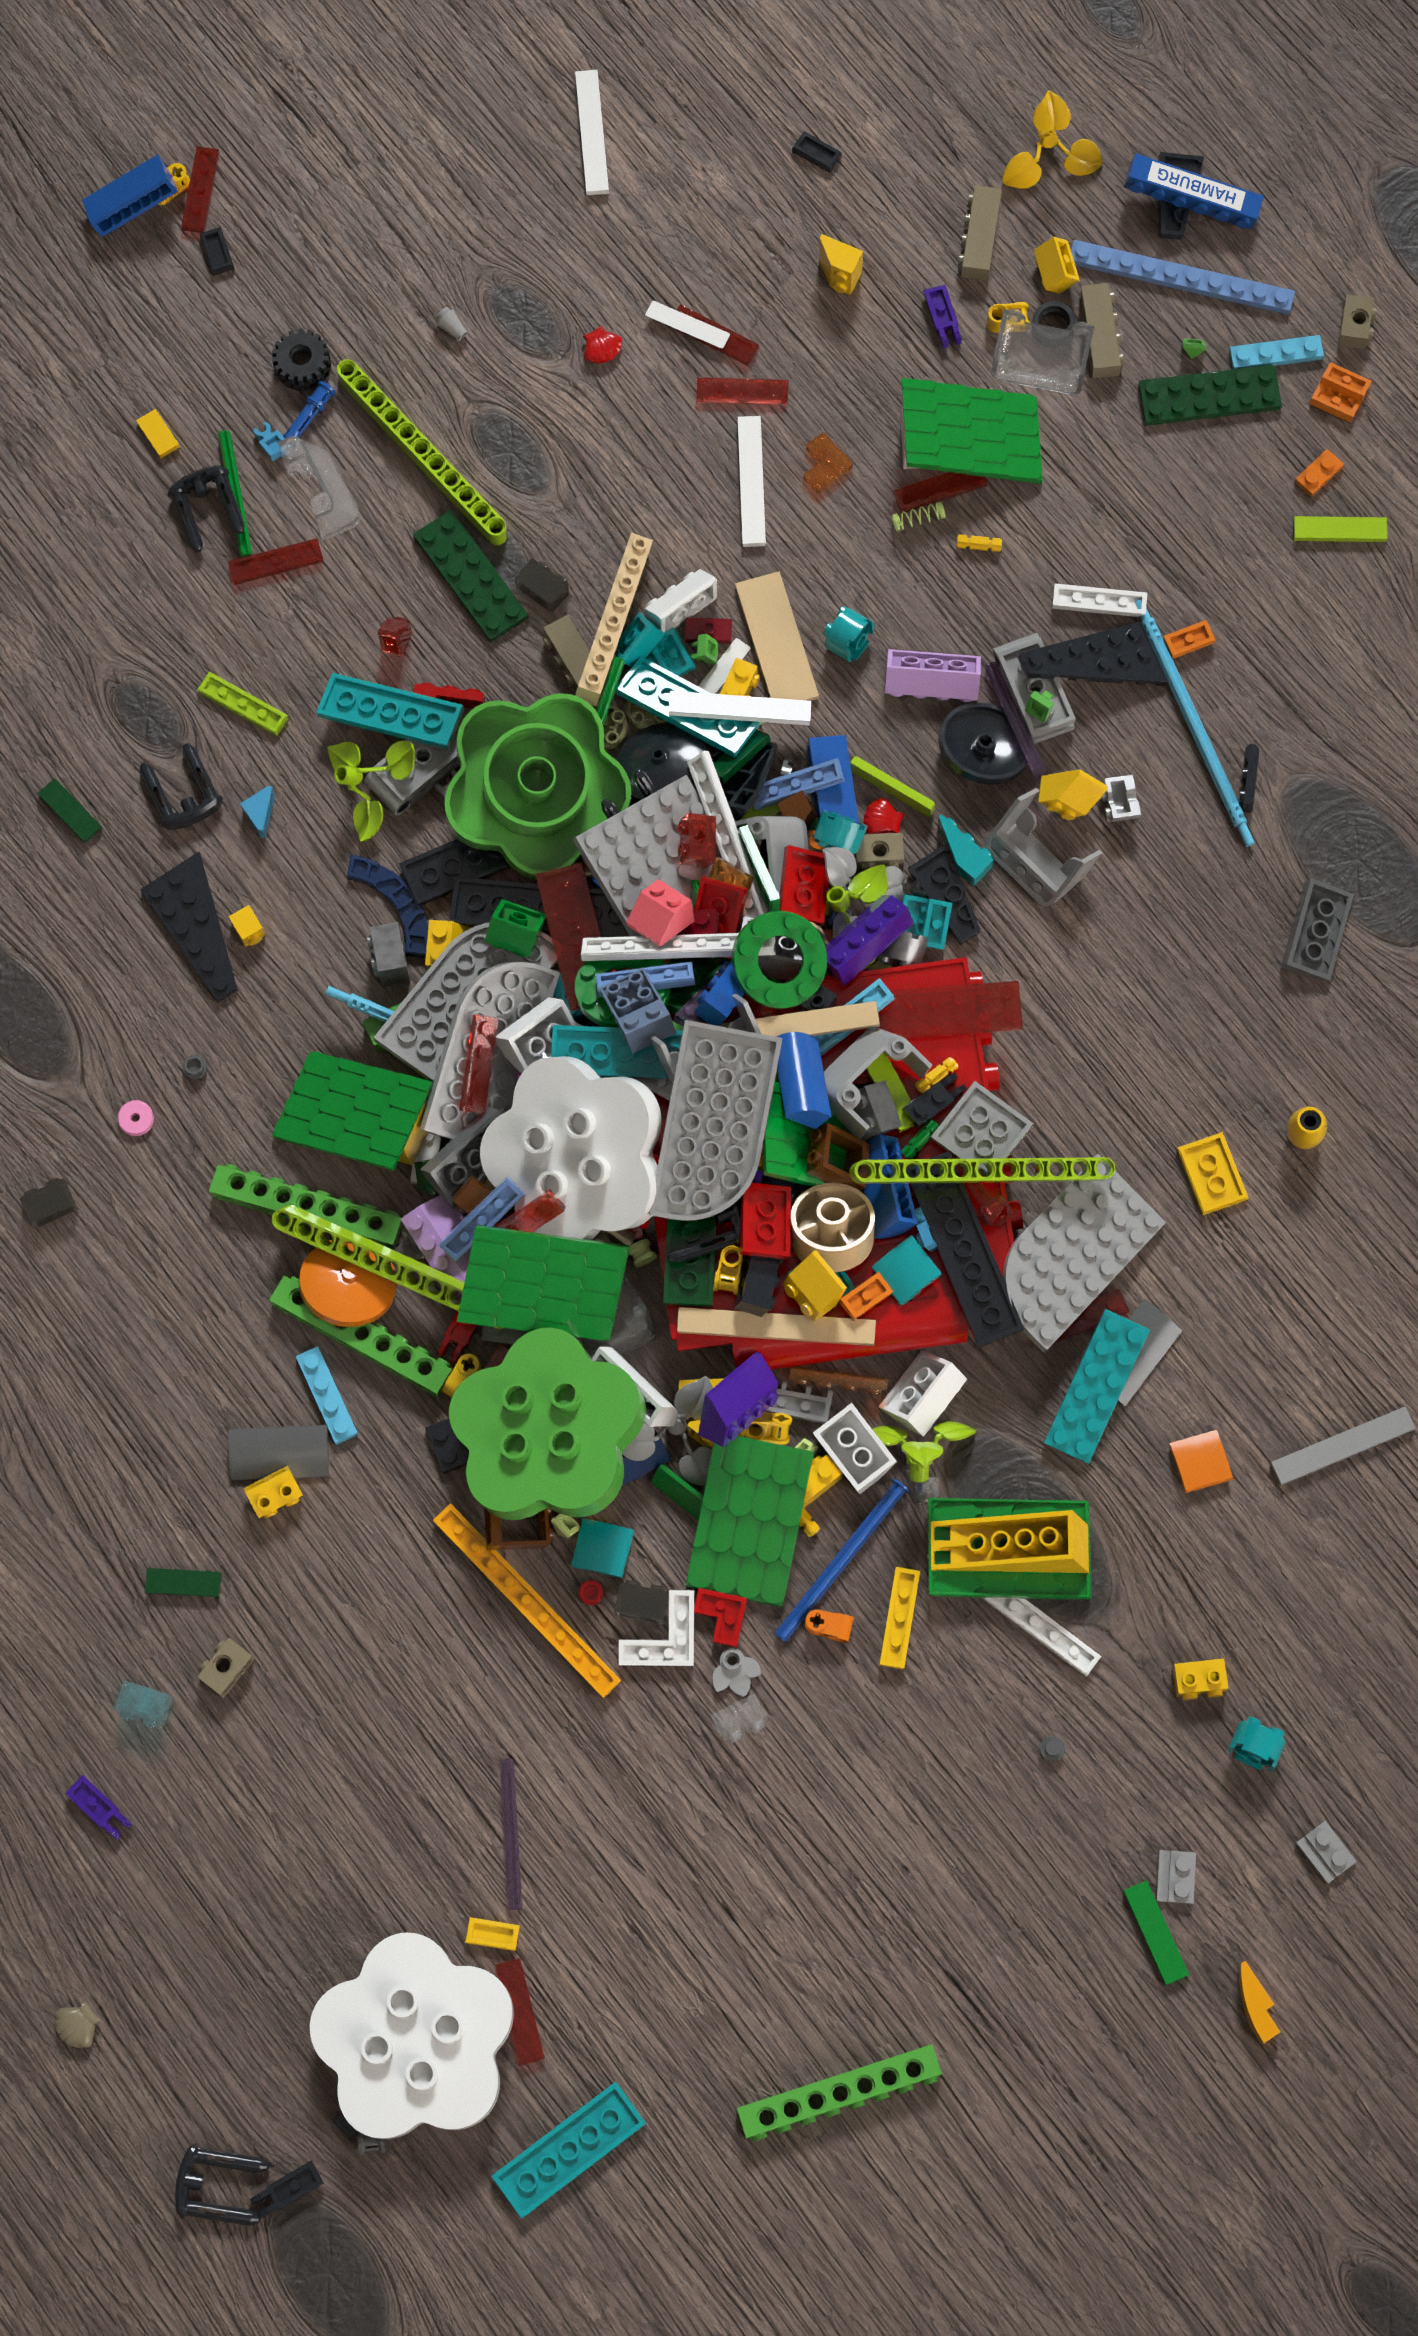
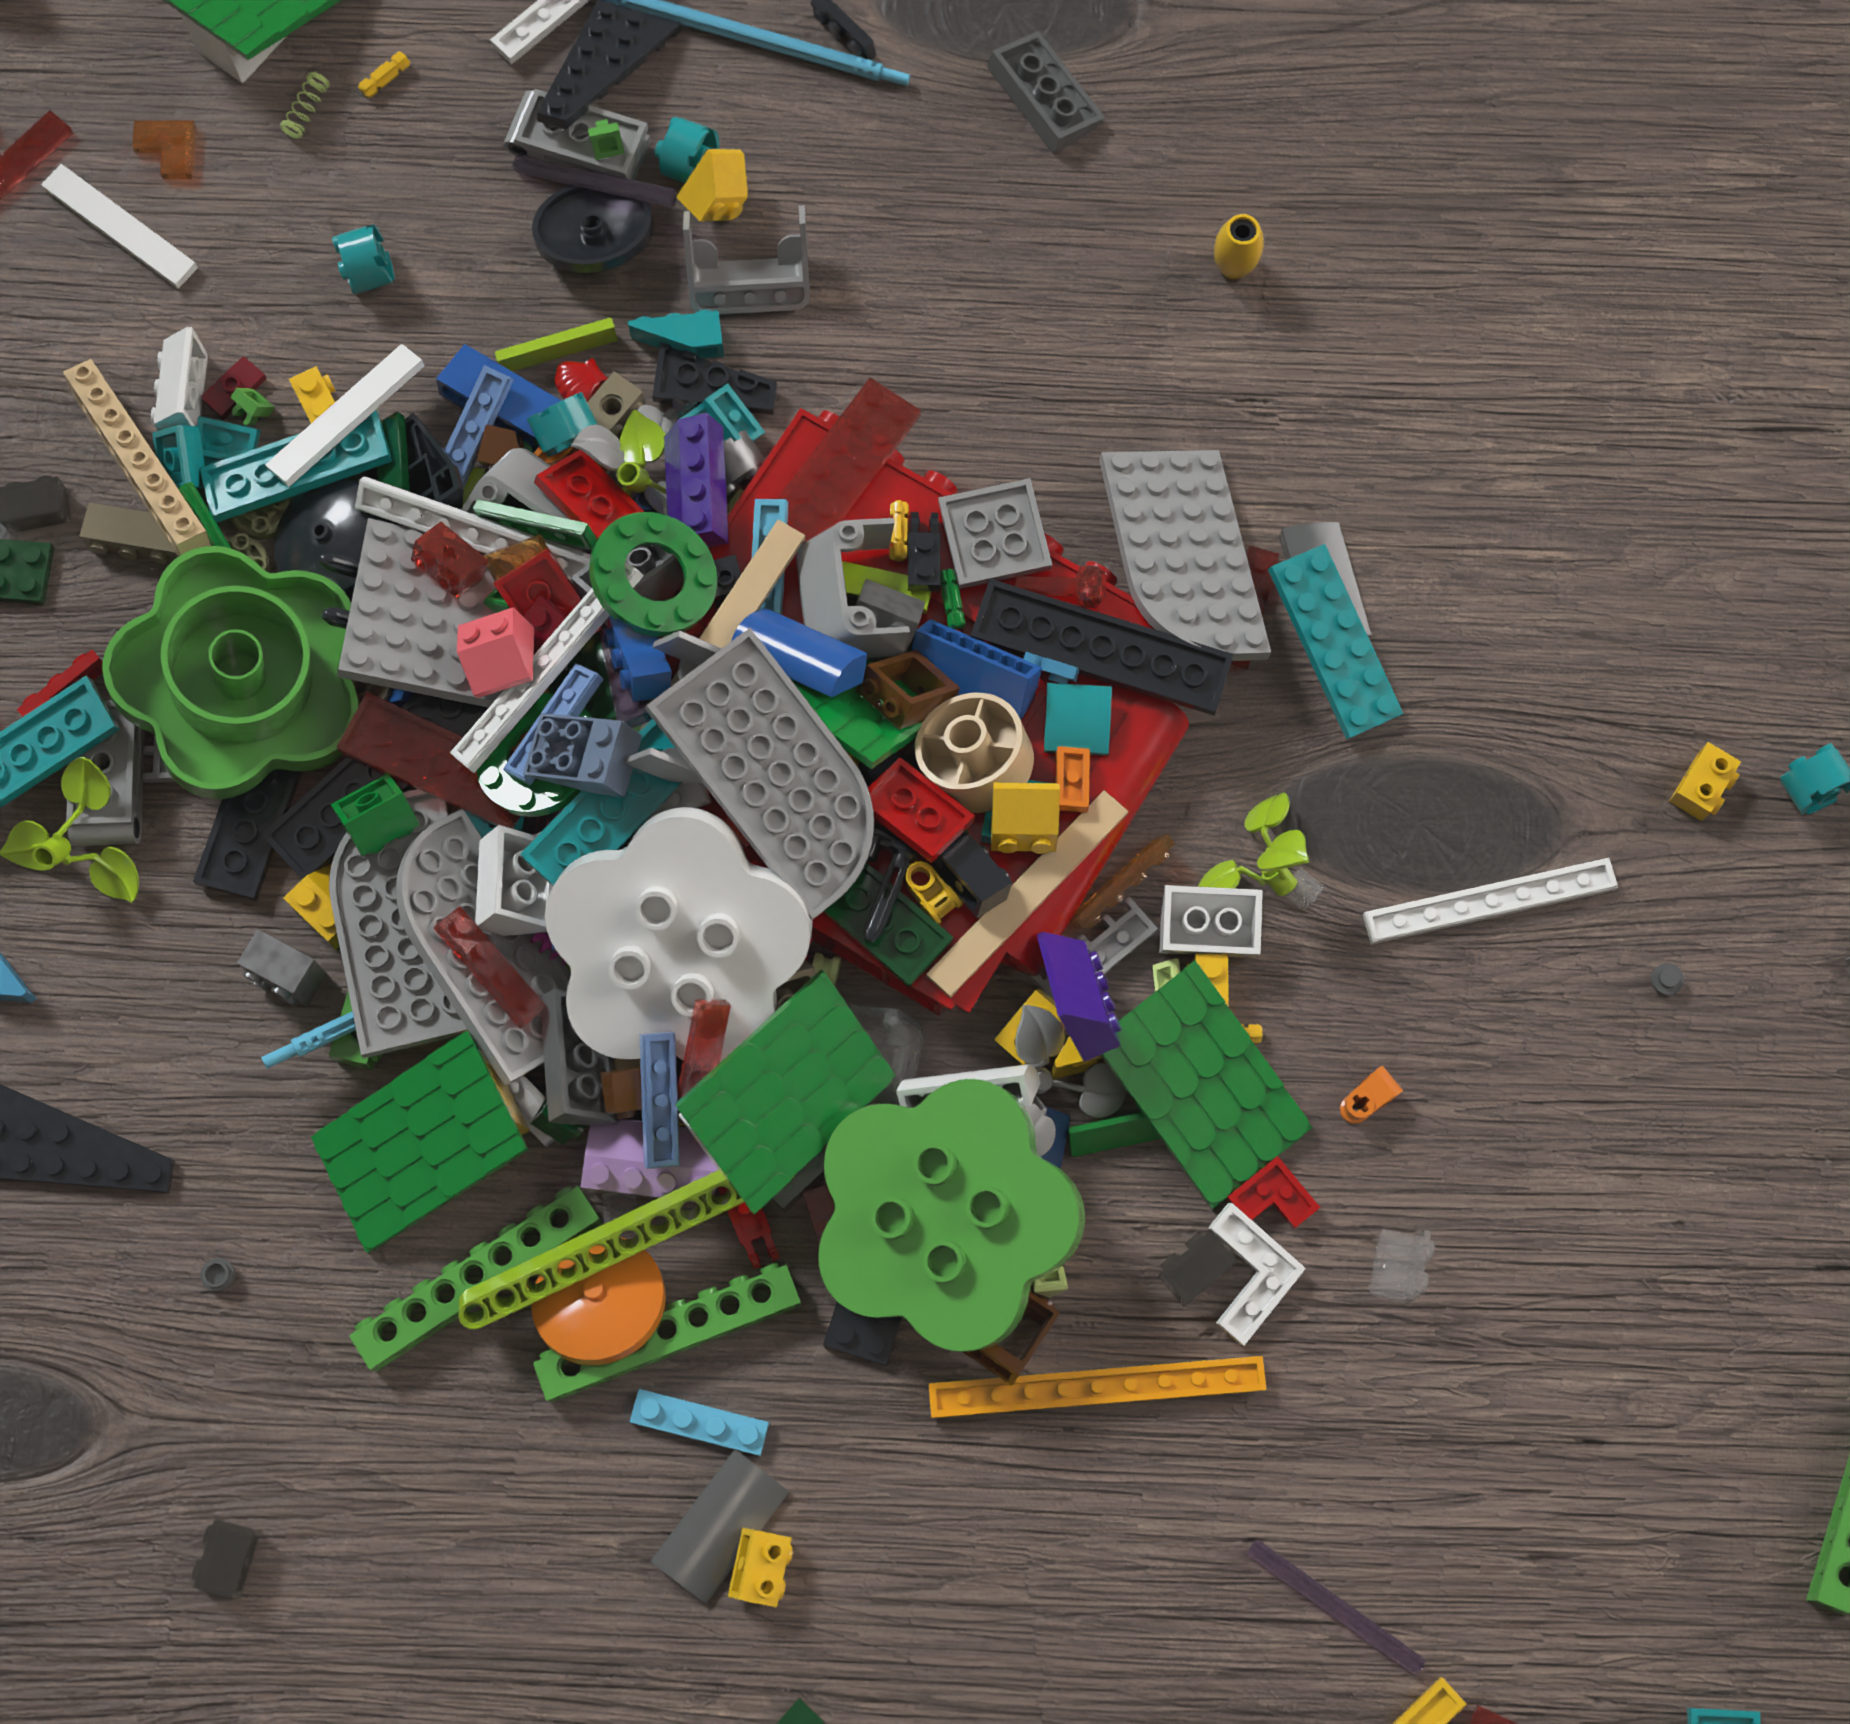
camera: 55 degrees left, 0 degrees up
bright pink piece [118,1100,154,1136] -> none
yellow brick [228,905,266,947] -> none
dark blue tile [347,855,428,958] -> none
yellow piece [442,1354,481,1397] -> none
teal slope [571,1519,634,1578] -> none
red tile [579,1580,604,1606] -> none
white sticker [698,638,751,694] -> none
light grey plate [713,1648,761,1697] -> none
tan tile [735,571,819,701] -> none
yellow piece [744,1412,792,1445] -> none
blue axle [775,1479,909,1642] -> none
dark grey tile [781,759,793,776] -> none
lime beam [849,1157,1115,1184] -> none
white slope [879,1350,967,1437] -> none
yellow plate [879,1567,920,1670] -> none
lavender slope [885,649,981,702] -> none
clear red plate [893,472,988,514] -> none
piece [928,1498,1092,1599] -> none
light grey cylinder [1101,775,1141,822] -> none
orange slope [1170,1430,1233,1493] -> none
yellow tile [1177,1132,1248,1216] -> none
light grey tile [1270,1407,1416,1486] -> none
none -> teal brick [655,116,719,184]

